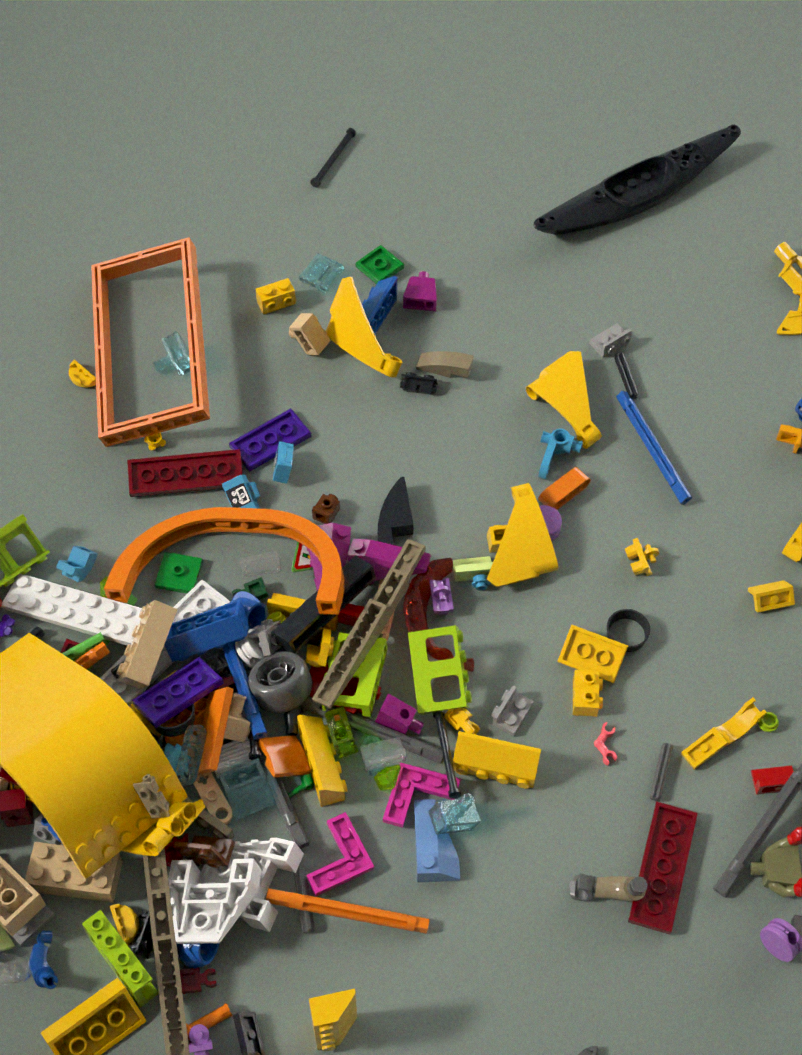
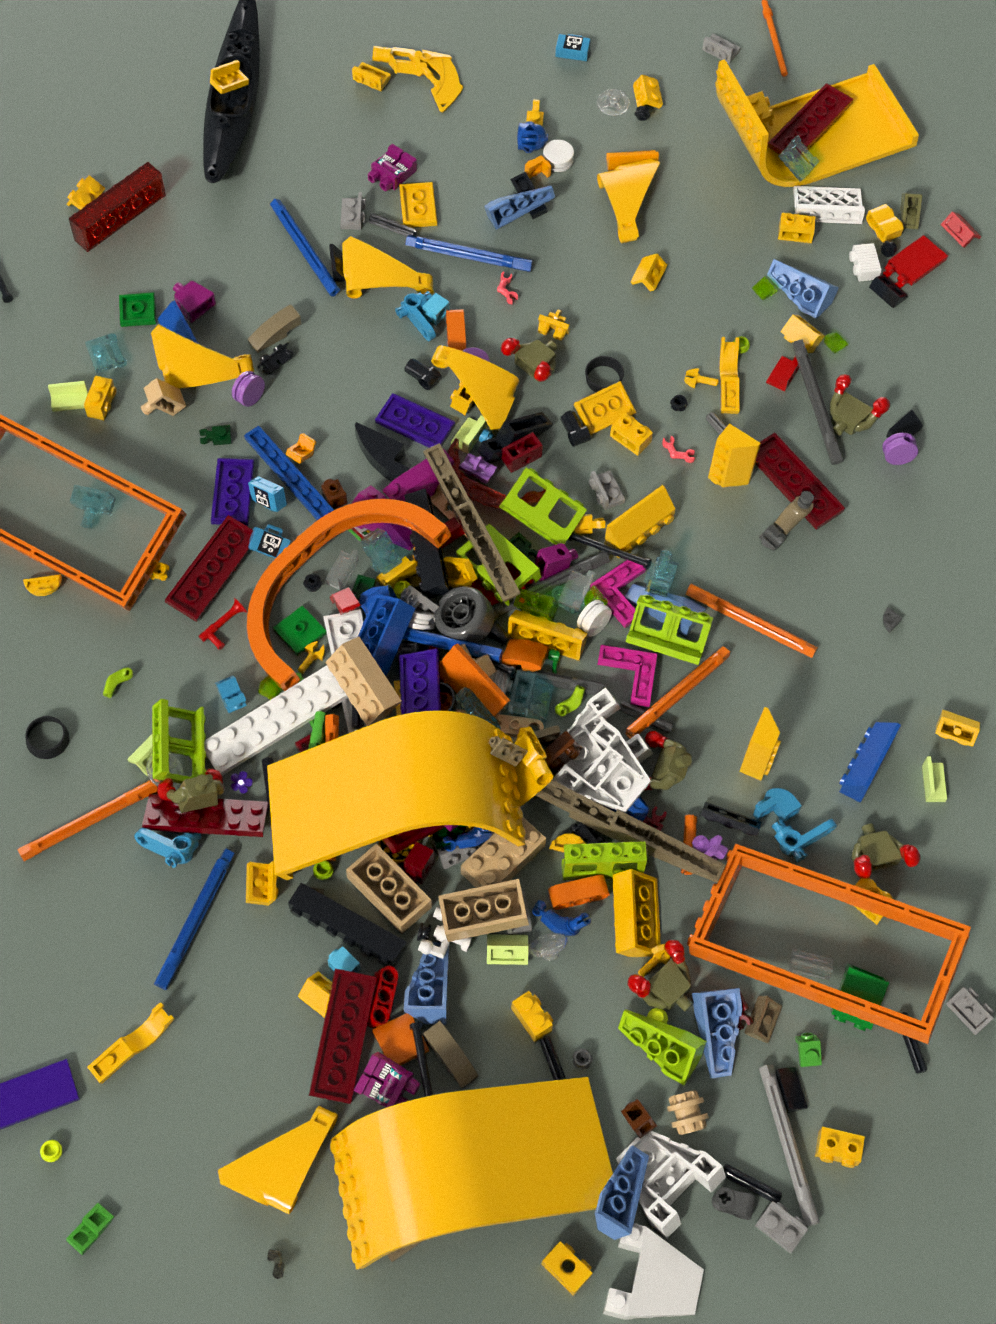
camera: 55 degrees left, 5 degrees up
none -> yellowish green panel [48,381,88,412]
none -> yellow bracket [66,175,105,214]
none -> clear red brick [68,162,166,252]
none -> lime arm [103,667,133,698]
none -> red piece [198,598,247,650]
none -> dark green plate [199,425,232,445]
none -> yellow bracket [210,60,249,94]
none -> medium lavender head [232,371,265,407]
none -> blue plate [244,426,334,520]
none -> blue piece [270,198,340,297]
none -> light orange bracket [286,433,316,464]
none -> yellow bar [298,641,325,674]
none -> black plate [303,574,322,592]
none -> black slope [329,244,345,282]
none -> slope [330,587,360,615]
none -> yellow bracket [352,62,391,91]
none -> clear light blue brick [360,528,402,574]
none -> magenta hips [368,144,417,192]
none -> dark purple tile [375,393,455,448]
none -> yellow tile [399,182,437,228]
none -> black piece [404,358,442,390]
none -> medium azure brick [423,293,449,325]
none -> black slope [477,412,553,463]
none -> medium blue wedge [484,186,555,230]
none -> coral arm [497,272,518,305]
none -> olive torso [501,338,557,383]
none -> dark red brick [502,432,543,473]
none -> dark green plate [508,532,538,561]
none -> black plate [510,172,548,219]
none -> orange beam [548,875,610,910]
none -> lime arm [555,685,585,716]
none -> black piece [560,410,591,447]
none -> white head [577,600,612,637]
none -> lime window [625,595,713,665]
none -> olive torso [644,731,692,791]
none -> black plate [670,395,688,412]
none -> yellow bar [684,368,719,388]
none -> orange piece [685,583,818,658]
none -> yellow slope [708,423,760,487]

